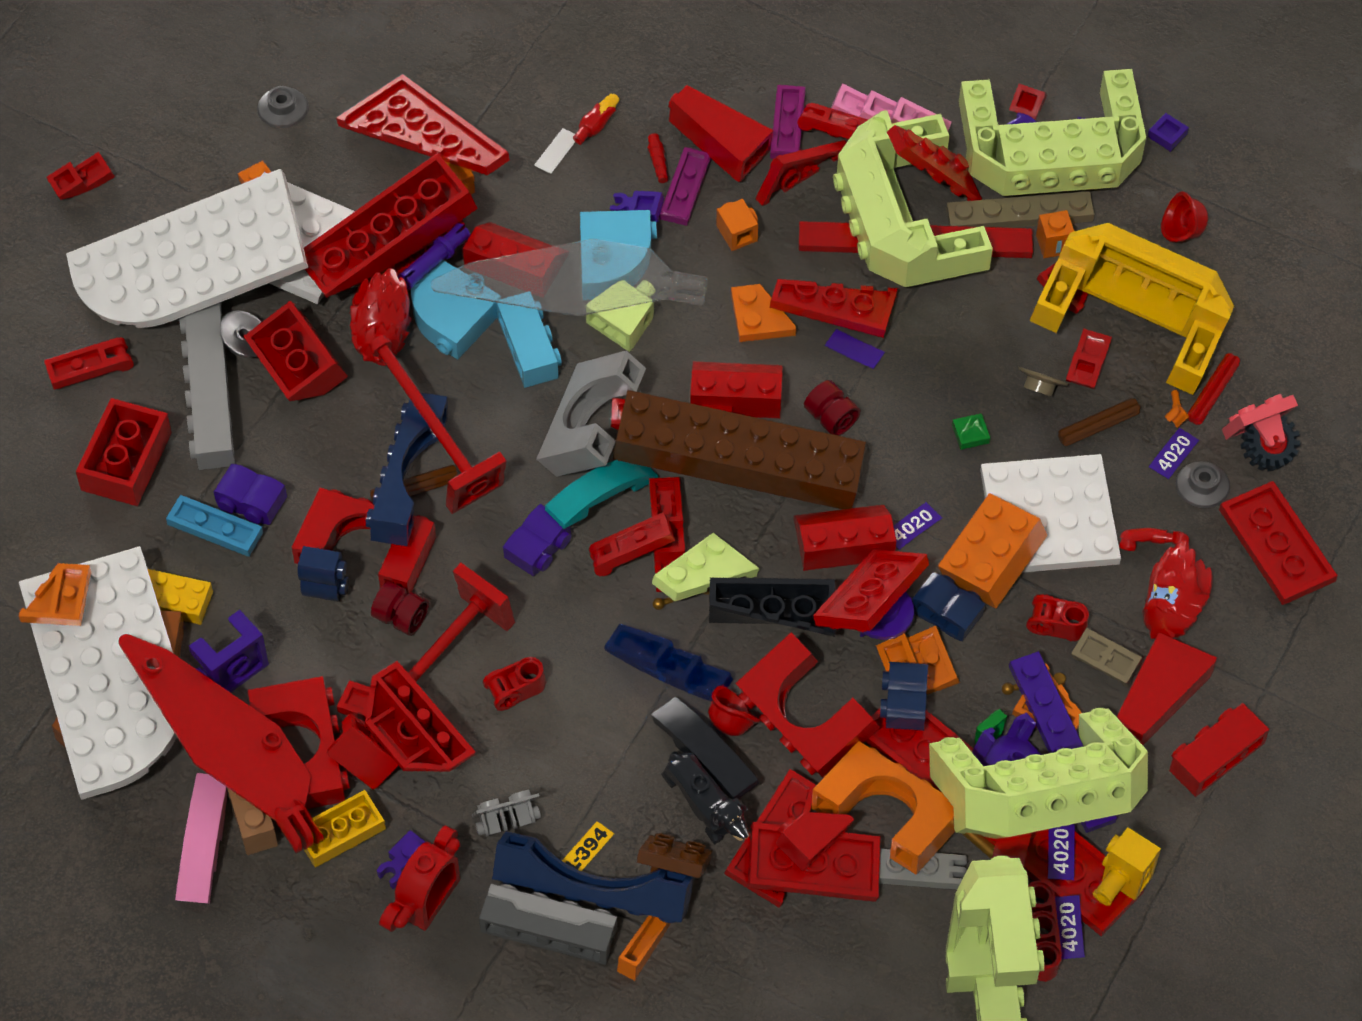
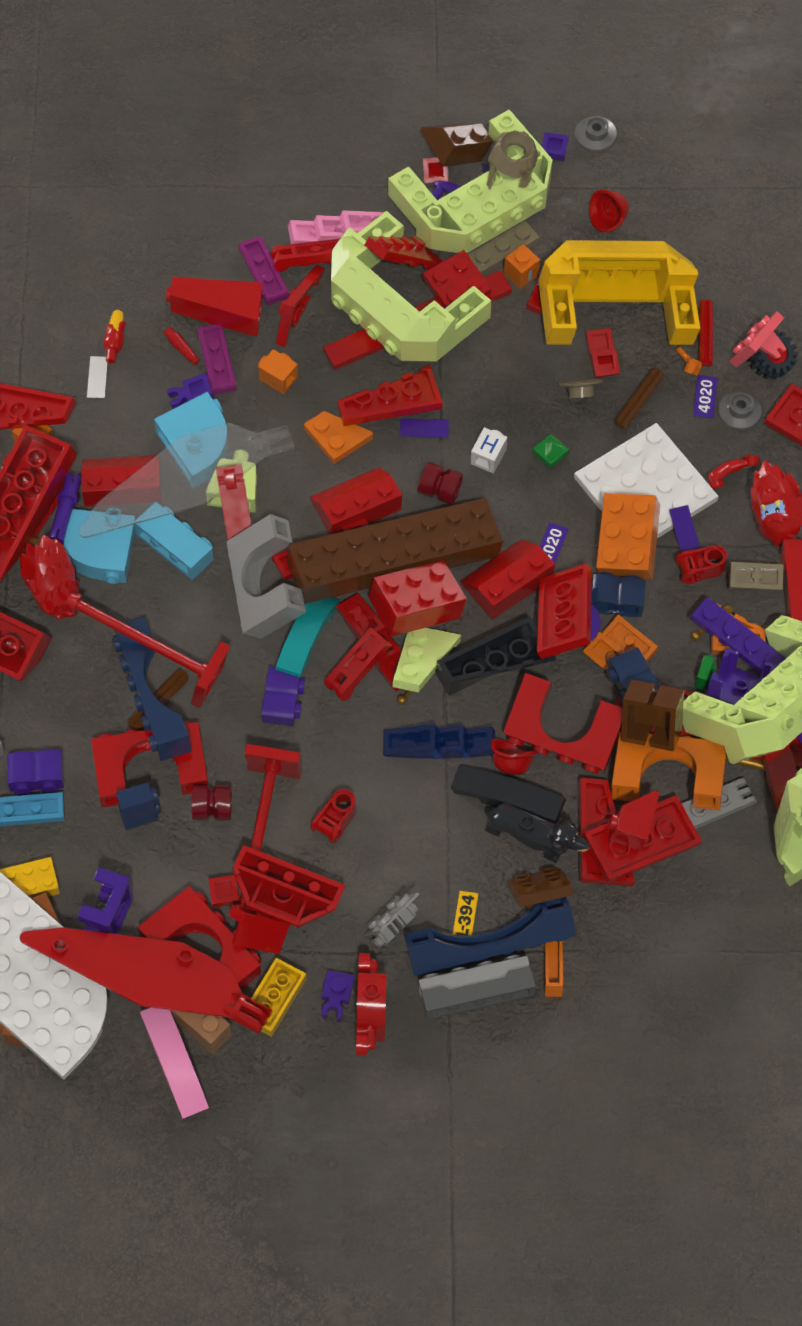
camera: 30 degrees left, 5 degrees up
none -> red hinge [216,463,252,540]
none -> red brick [368,560,467,637]
none -> reddish brown slope [420,123,493,166]
none -> red plate [422,250,492,309]
none -> white brick [470,427,507,474]
none -> dark tan piece [487,130,539,190]
none -> flat silver piece [574,116,618,152]
none -> reddish brown piece [621,680,684,752]
none -> dark purple sticker [669,505,700,552]

